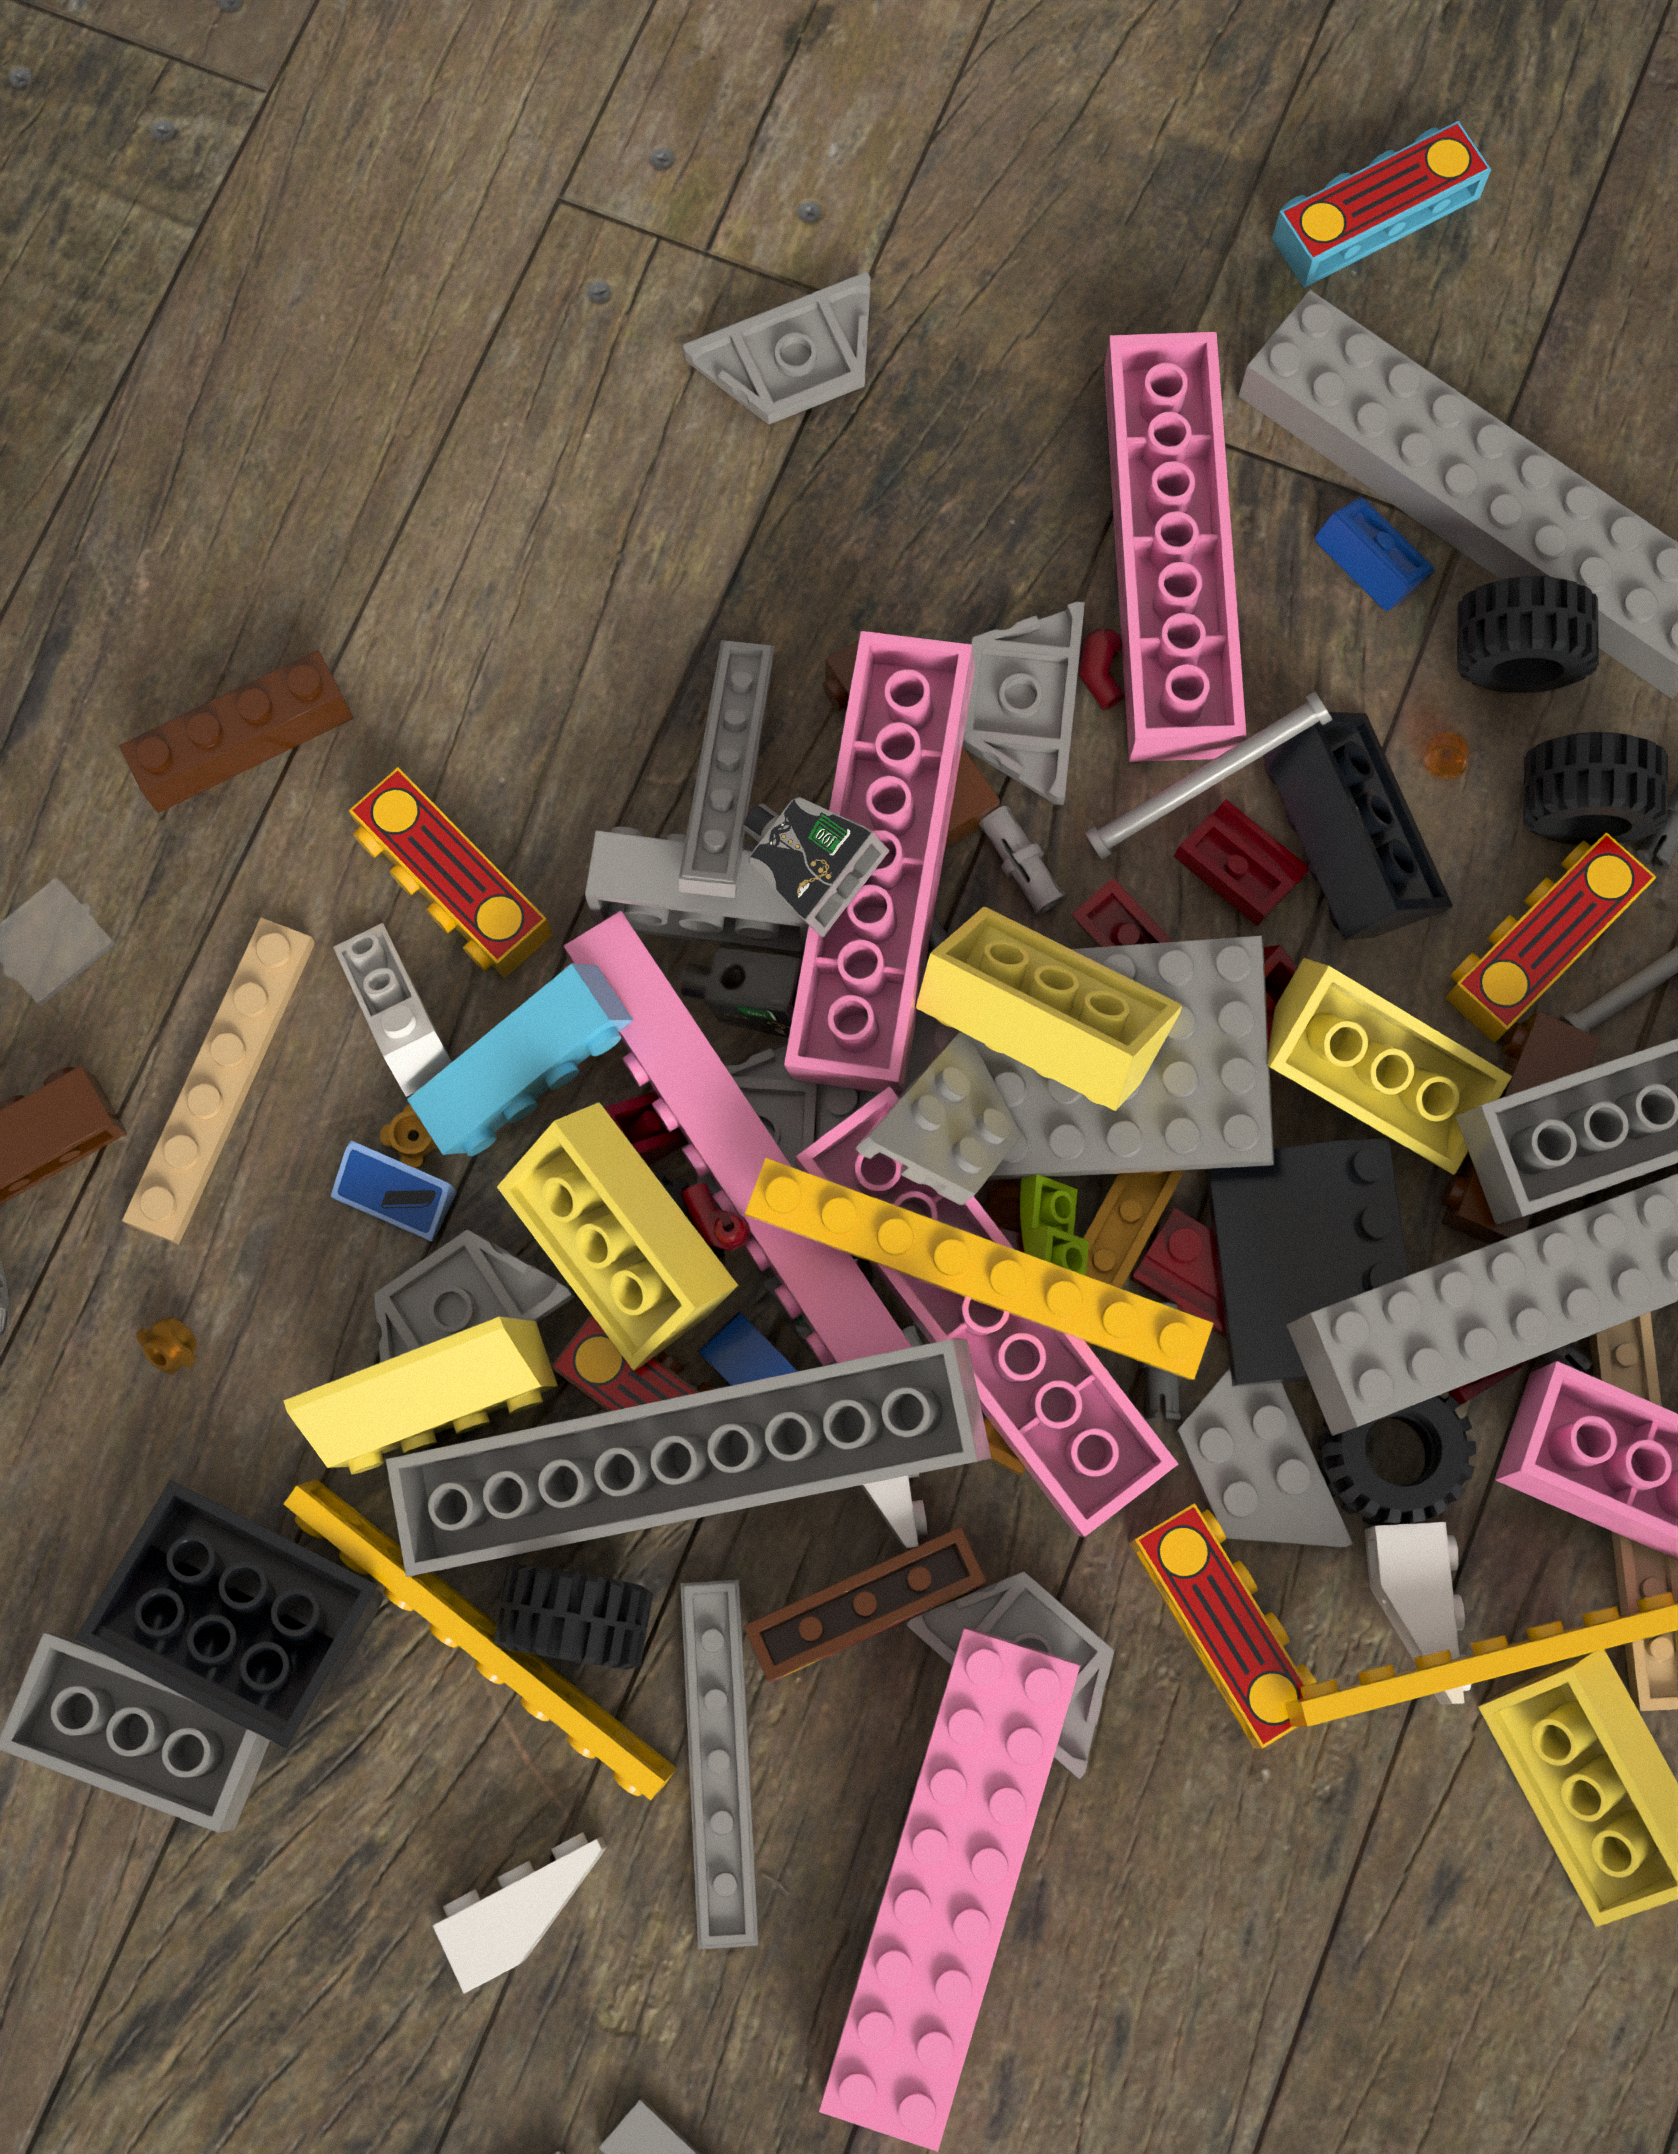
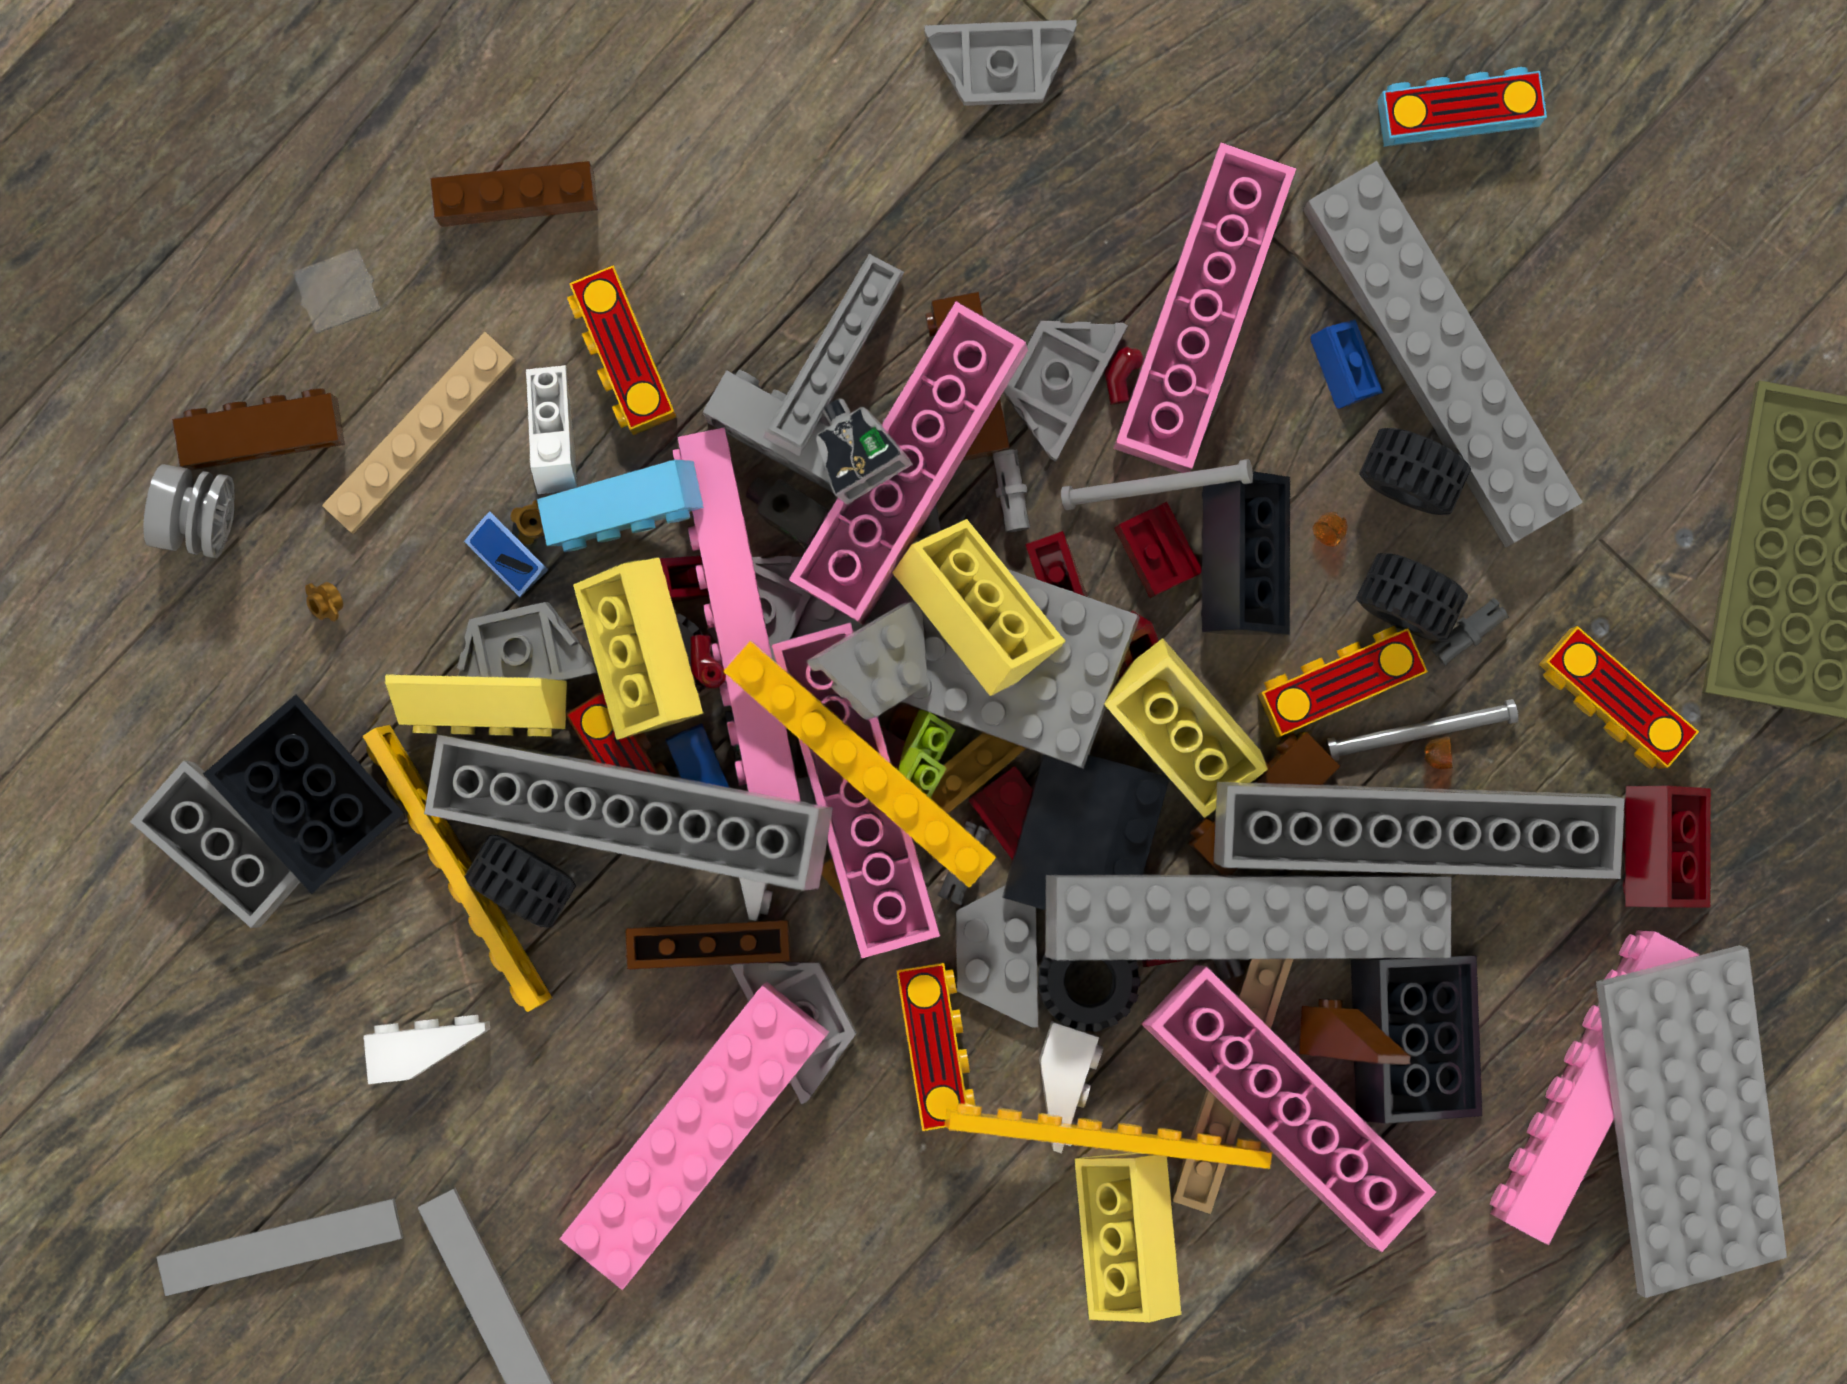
camera: 15 degrees right, 10 degrees up
light grey tile [681,1580,759,1949] -> none

